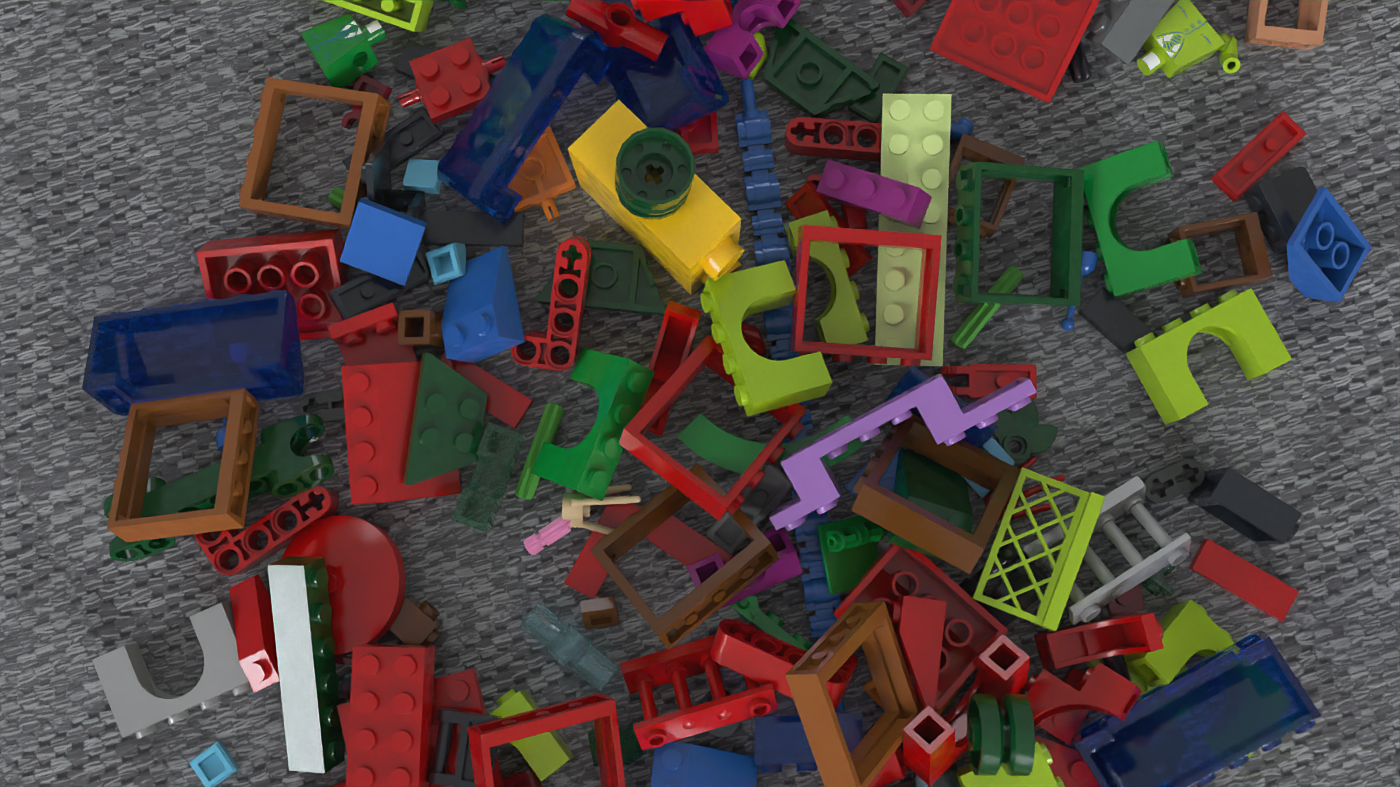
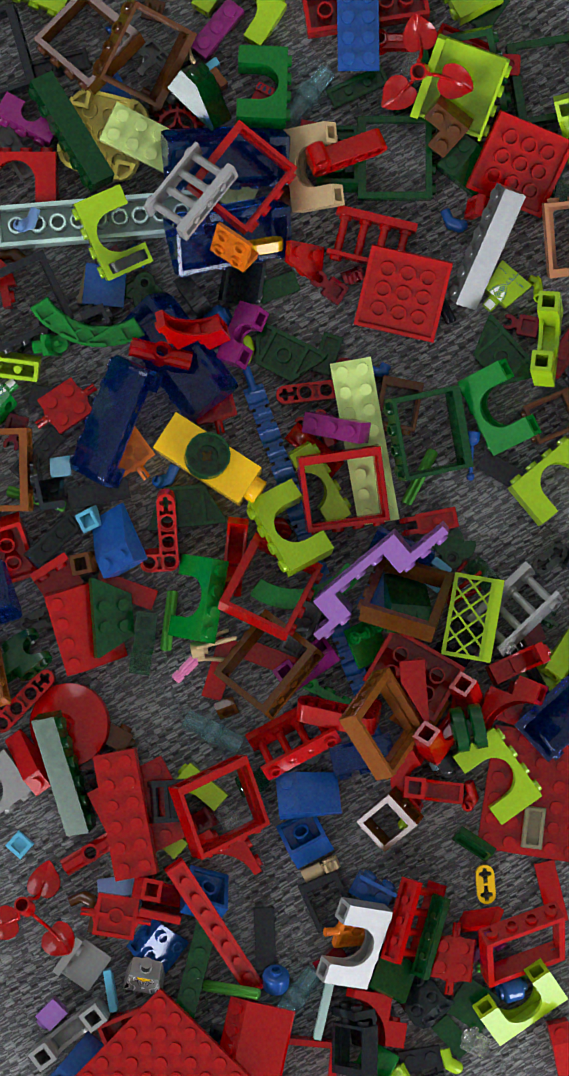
camera: 15 degrees left, 5 degrees up
blue tile [340,197,427,286] -> none
none -> blue arm [152,464,180,489]
none -> clear green bracket [464,556,500,592]
none -> dark green wing [472,314,532,386]
none -> dark red plate [503,314,539,339]
none -> lime arch [530,291,563,387]

